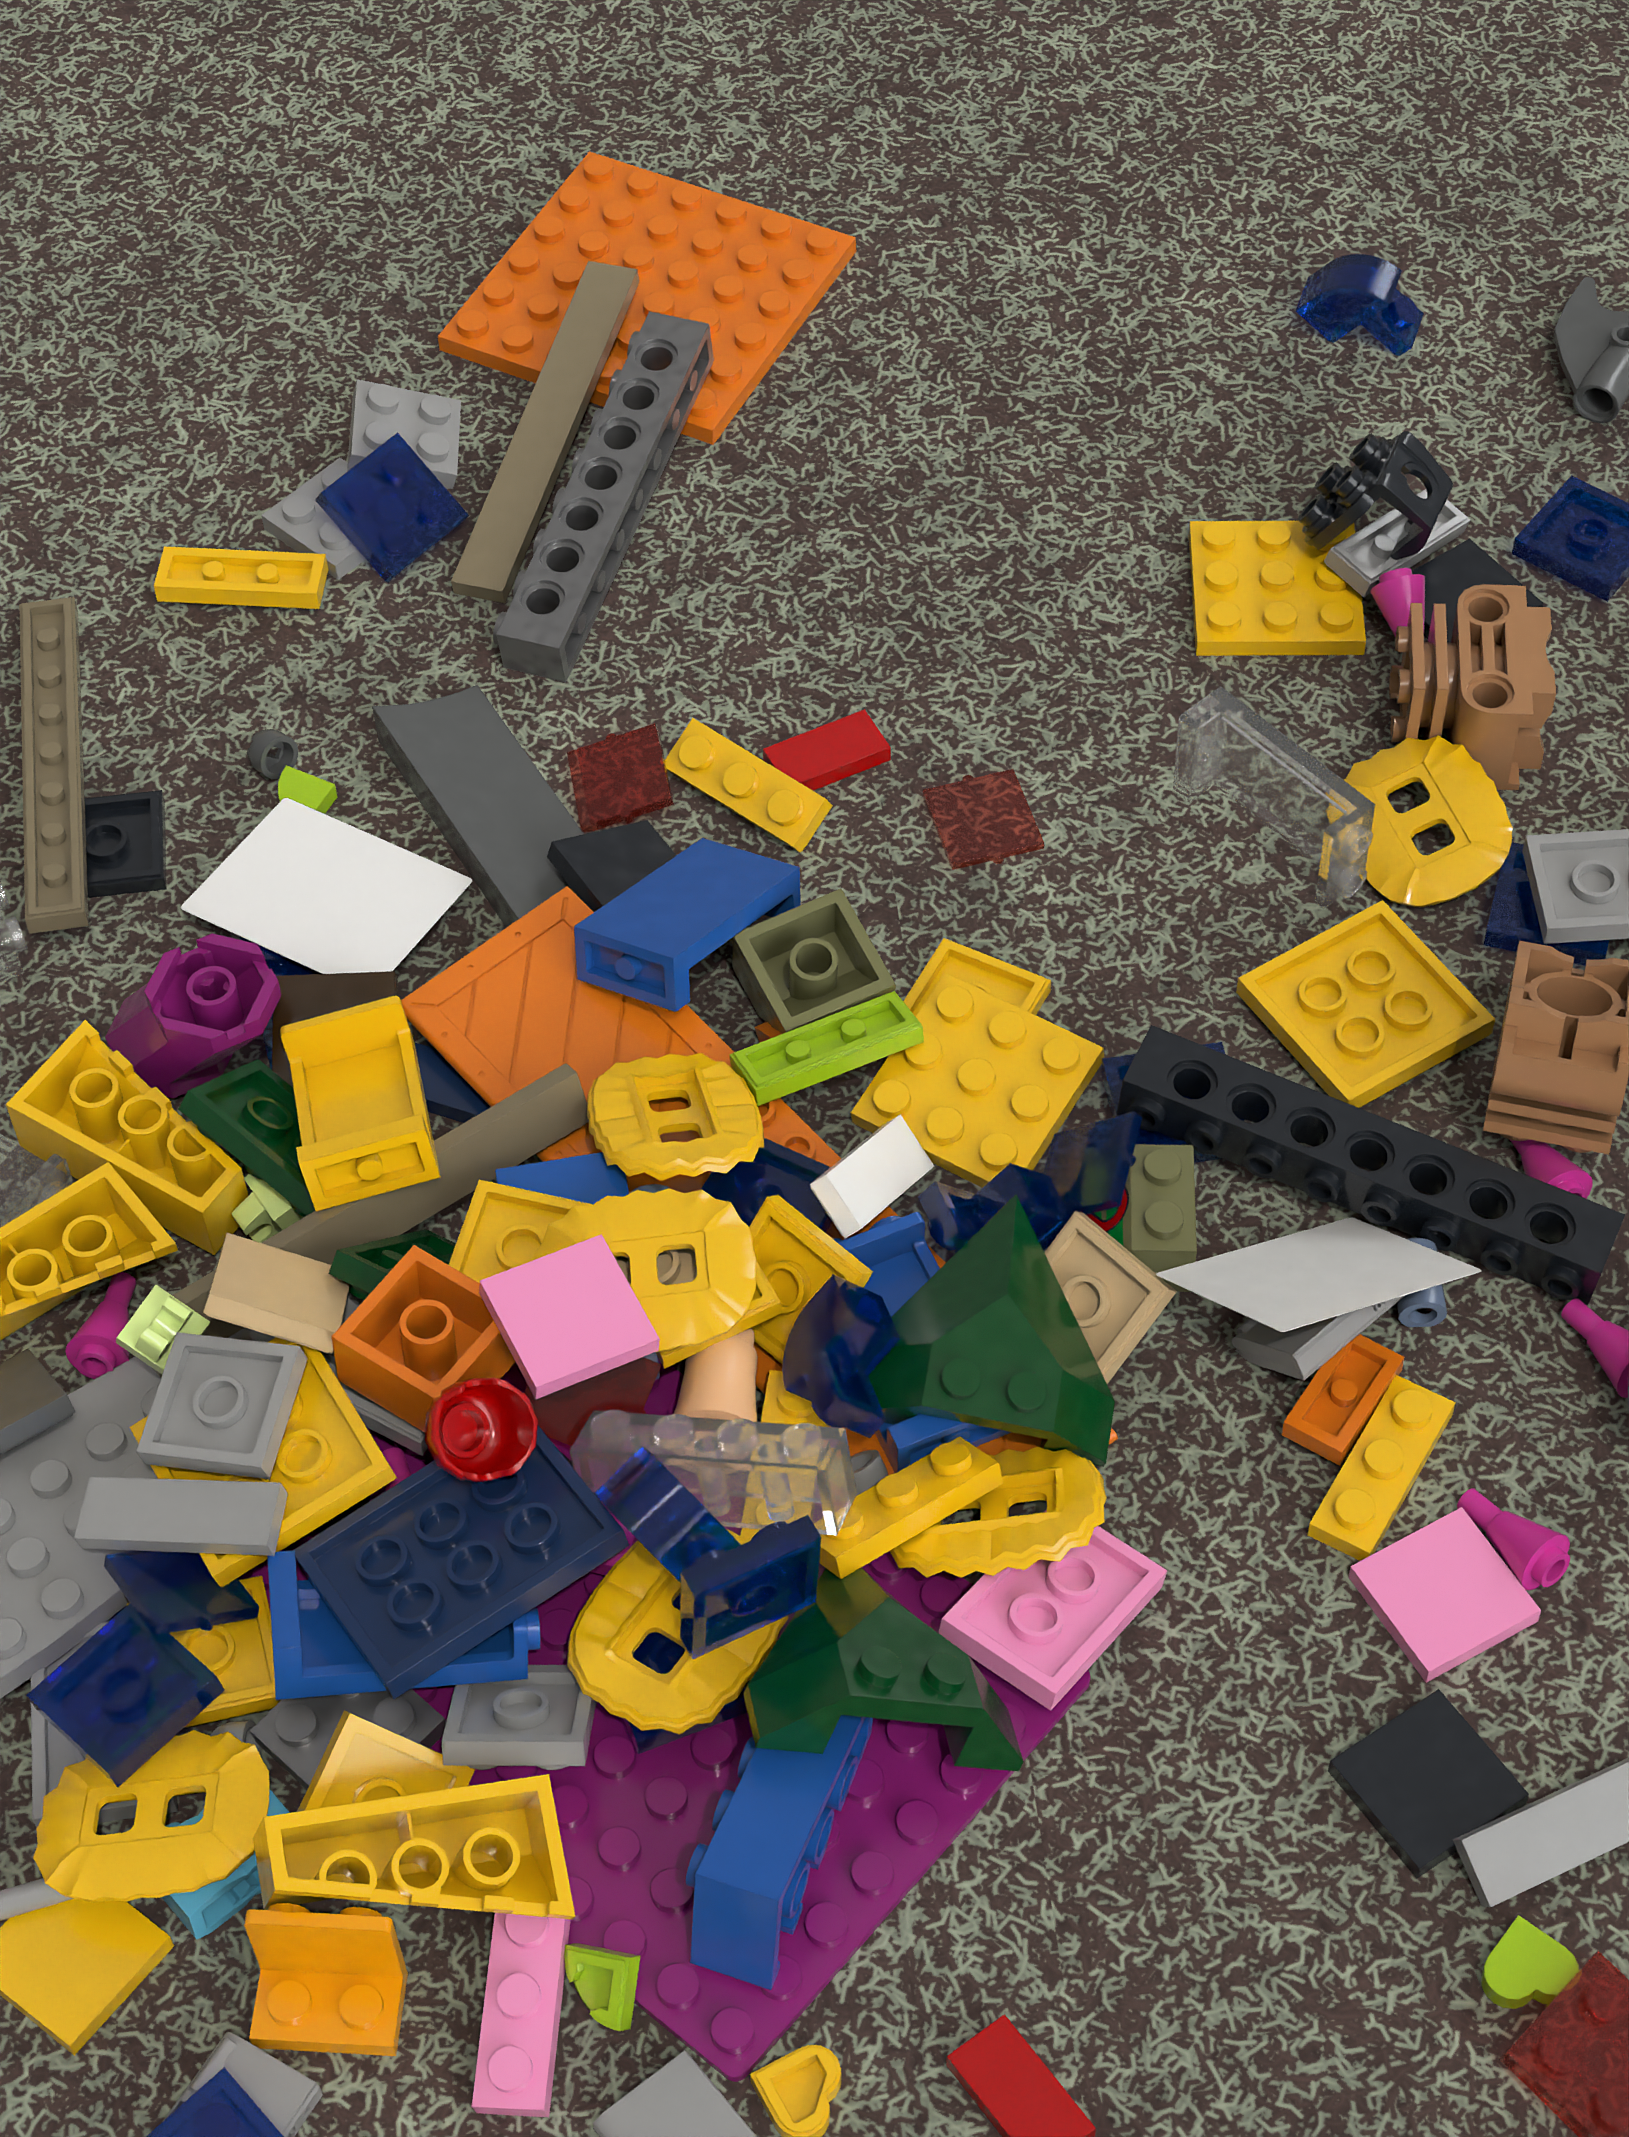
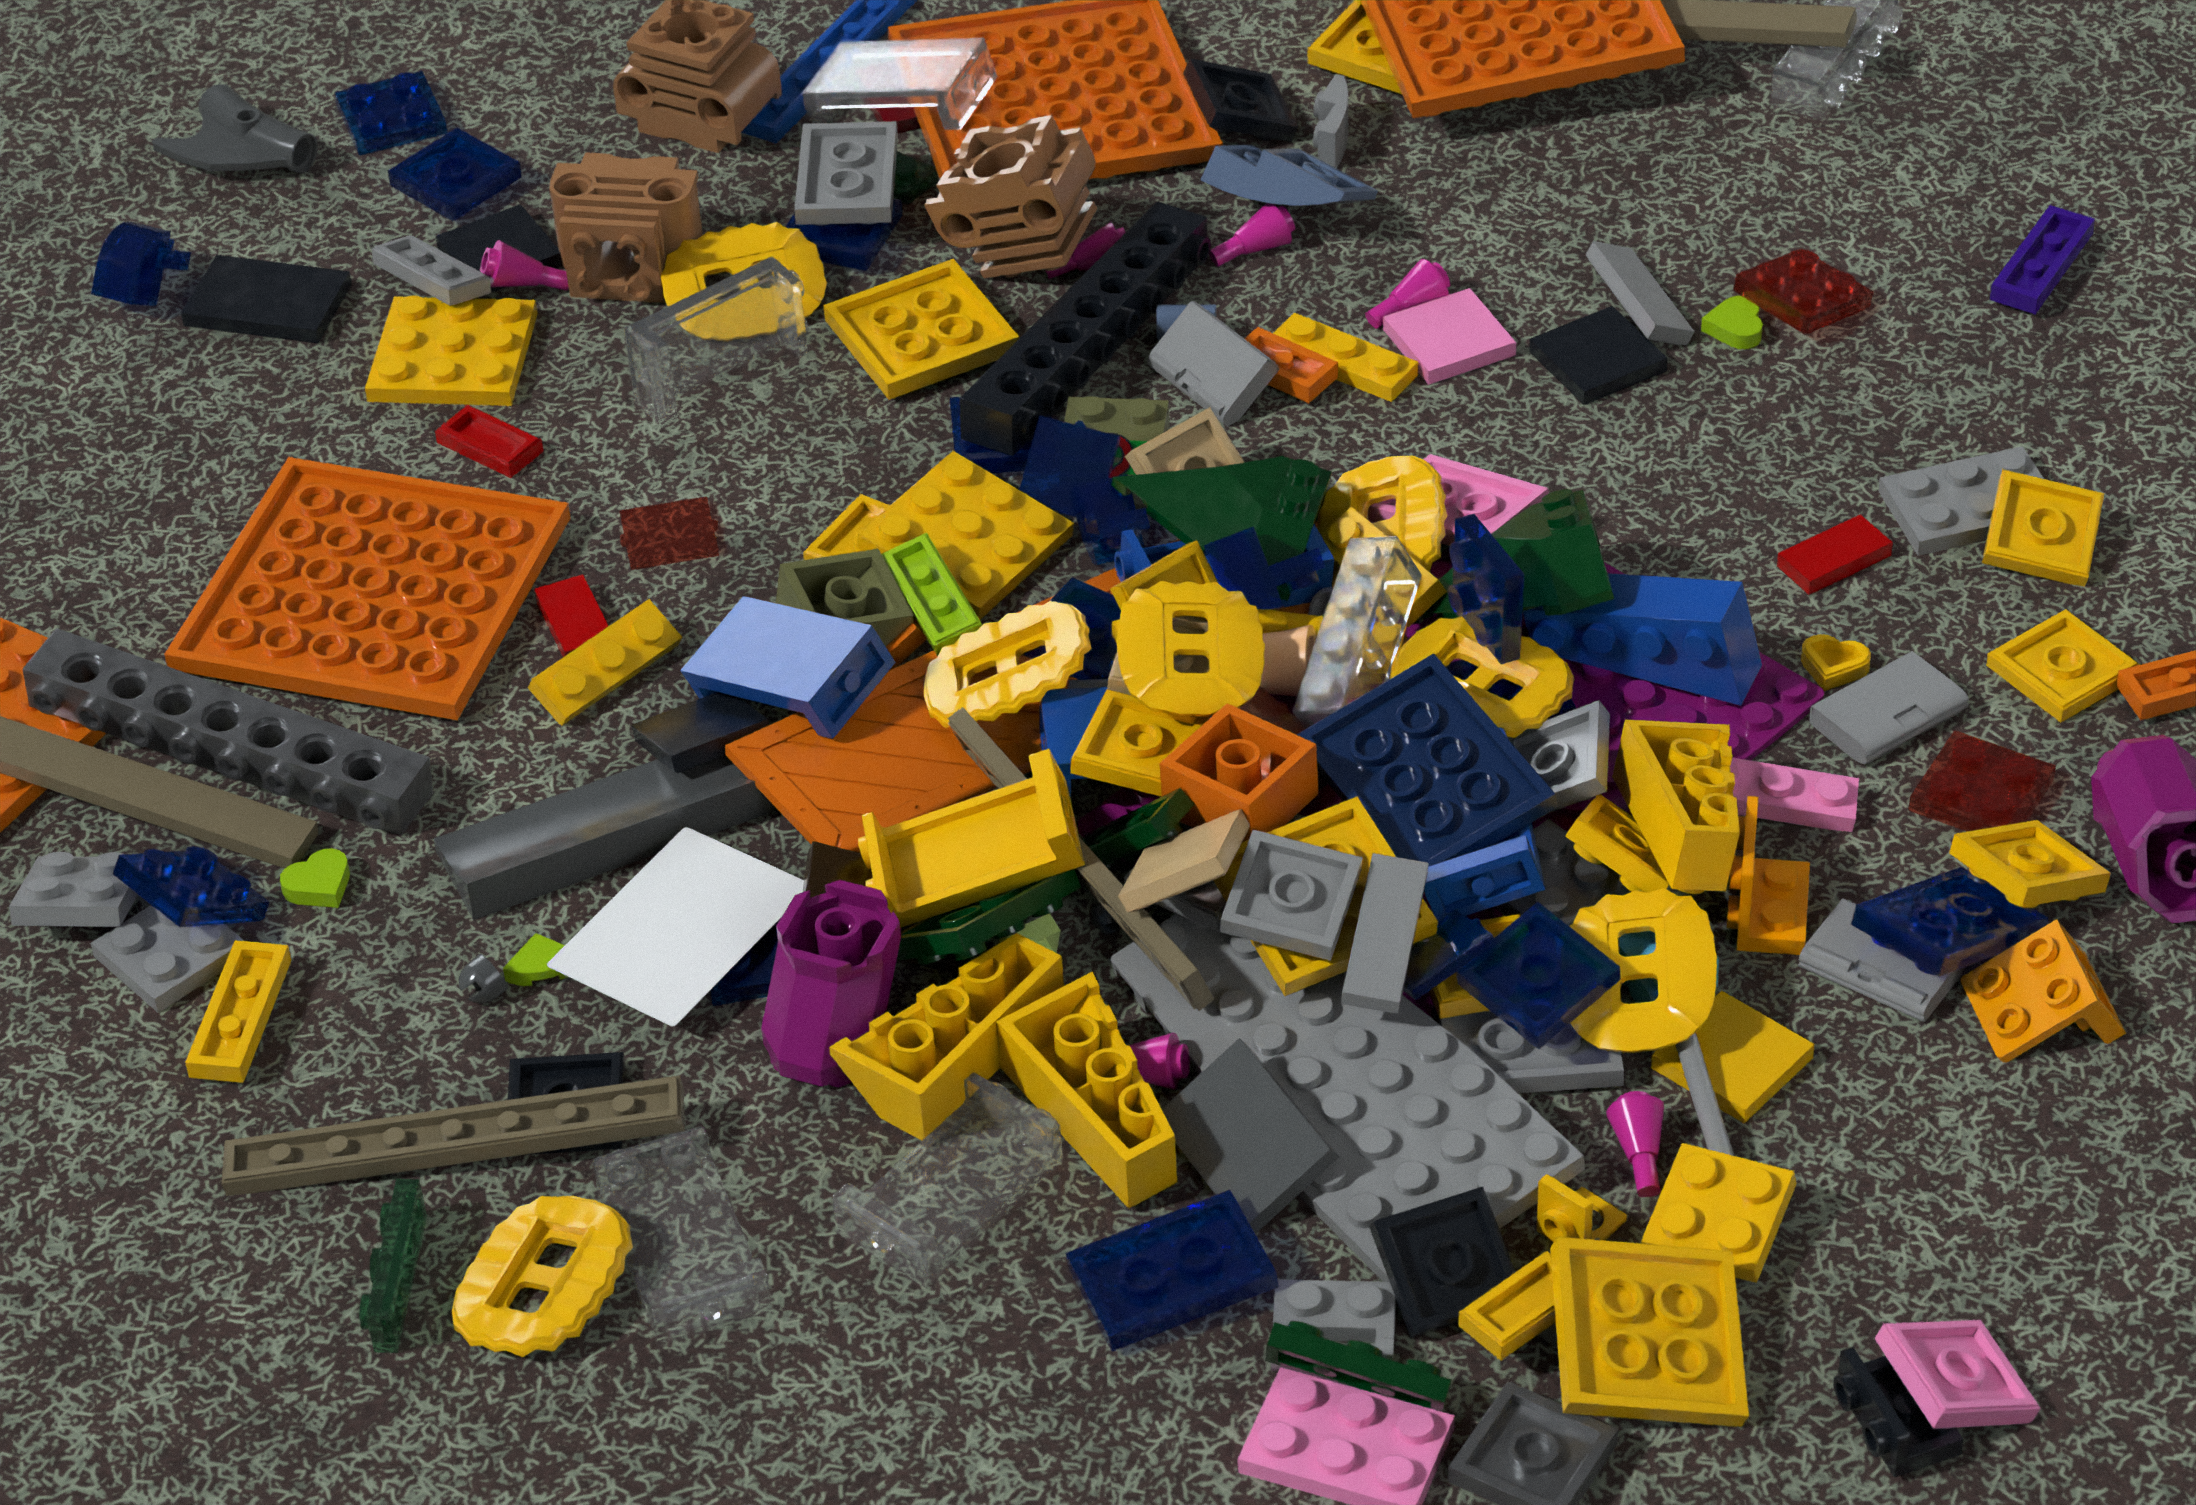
camera: 85 degrees left, 10 degrees down
yellowish green tile [115,1285,210,1374] -> none
red hair [425,1377,538,1482] -> none
bright pink tile [479,1234,660,1399] -> none
lime tile [564,1943,640,2031] -> none
clear red piece [567,723,674,832] -> none
clear blue brick [594,1446,751,1604] -> none
white tile [810,1114,934,1238] -> none
white sticker [1156,1218,1481,1332] -> none
black piece [1298,431,1453,560] -> none
none -> orange plate [164,457,571,721]
none -> black tile [181,255,352,343]
none -> lime tile [280,848,350,908]
none -> red tile [435,405,544,478]

